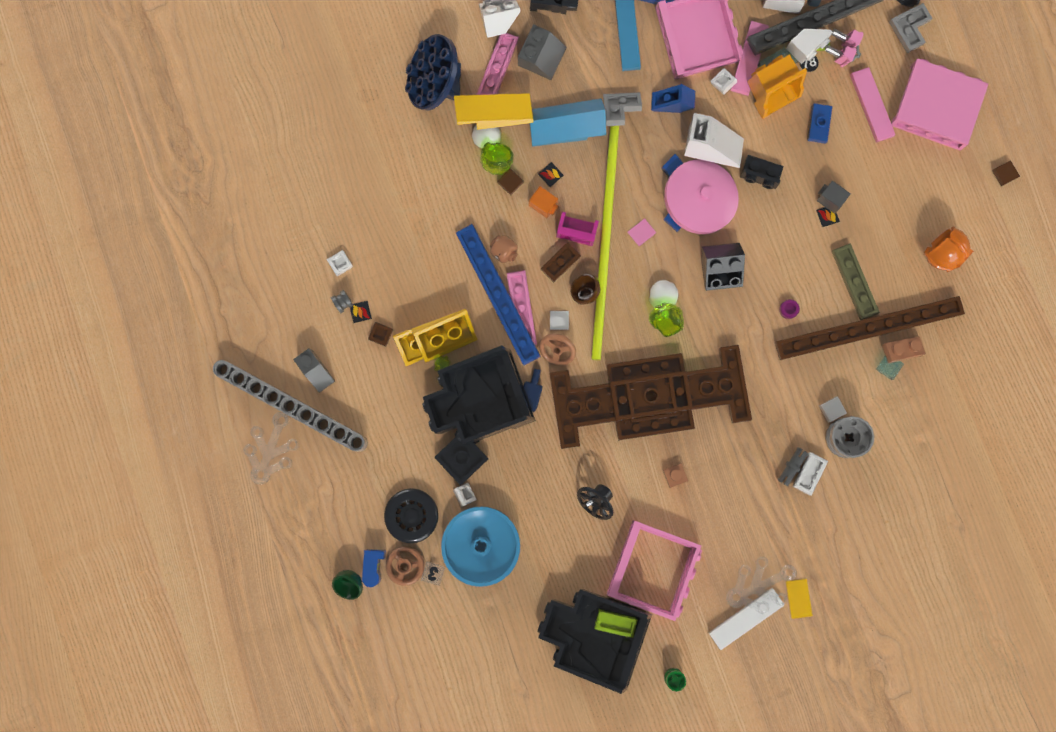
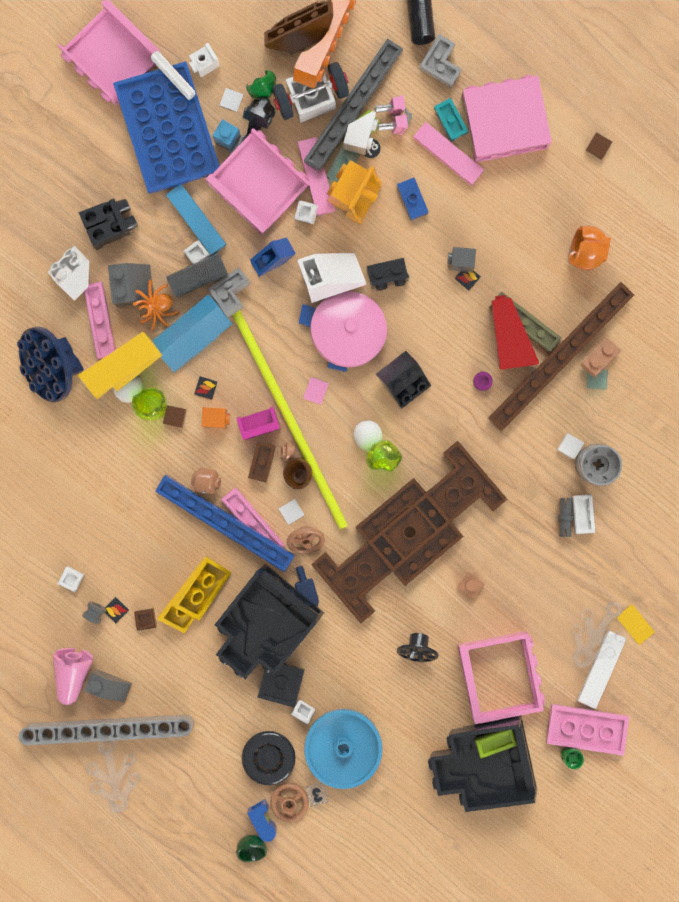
camera: 30 degrees left, 5 degrees up
clear neon green plate [434,355,451,372] -> none
none -> bright pink cone [53,648,93,705]
none -> orange animal [132,280,179,331]
none -> dark grey piece [166,253,228,298]
none -> white tile [183,240,210,265]
none -> nougat plate [280,443,294,462]
none -> teal plate [433,98,468,142]
none -> red slope [491,295,539,370]
none -> bright pink plate [546,704,629,756]

